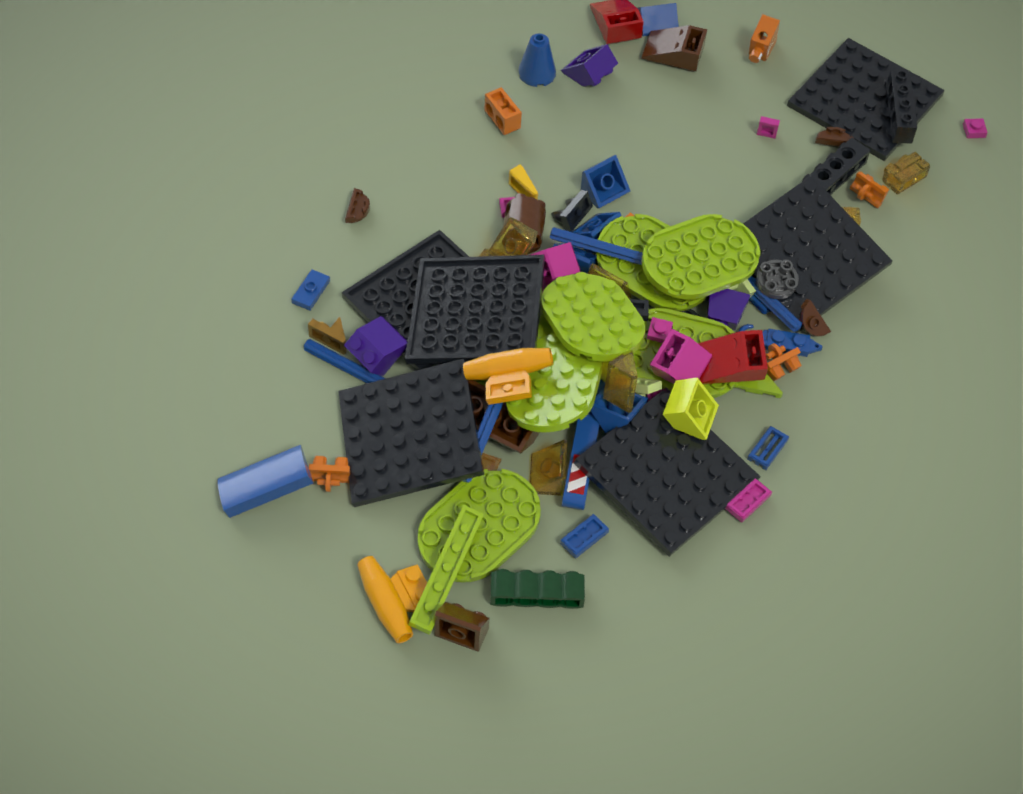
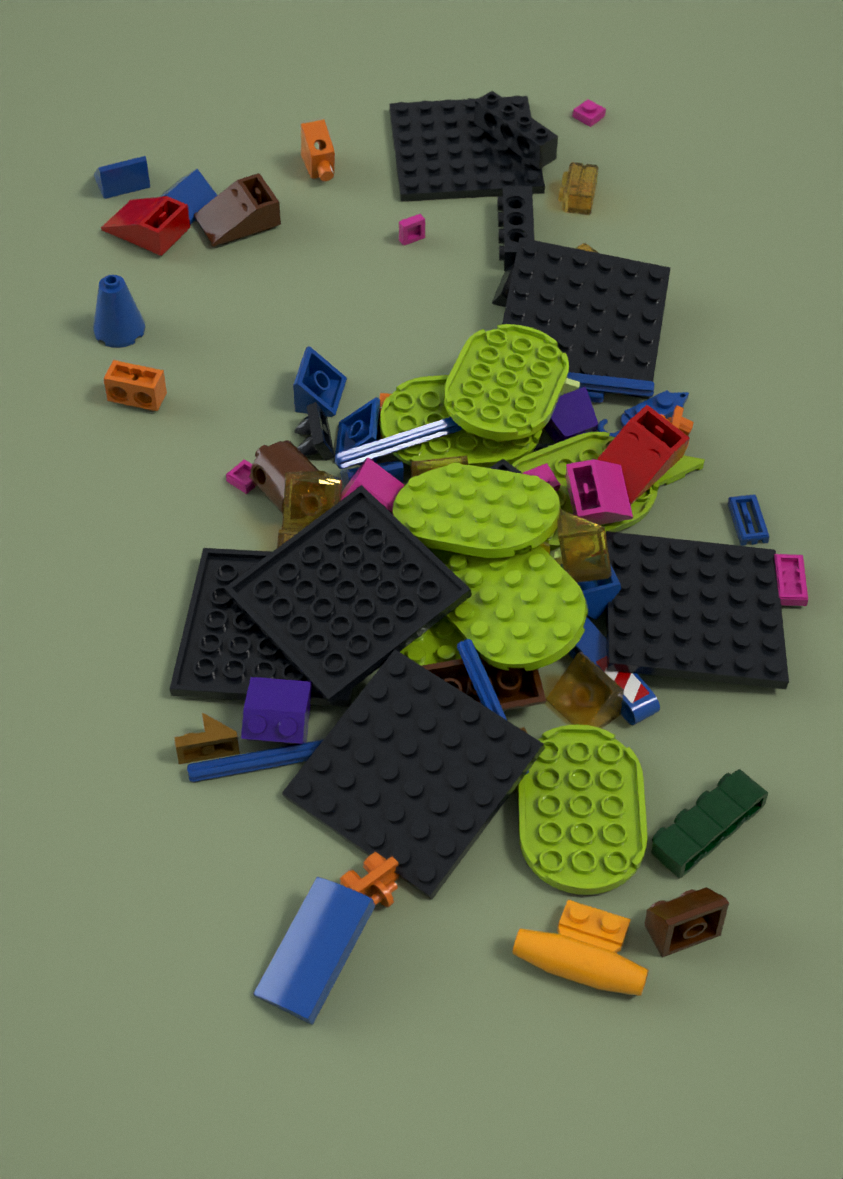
camera: 40 degrees left, 5 degrees down
blue plate [291,269,330,311] -> none
reddish brown plate [345,188,370,223] -> none
lime plate [408,504,484,635] -> none
light orange plate [463,348,553,405] -> none
yellow slope [509,164,538,200] -> none
blue plate [560,514,609,559] -> none
dark purple slope [561,44,618,87] -> none
neon yellow slope [663,378,719,440] -> none
dark grey tile [756,260,799,299] -> none
reddish brown plate [799,299,831,336] -> none
reddish brown plate [815,127,853,146] -> none
orange hips [849,171,889,208] -> none

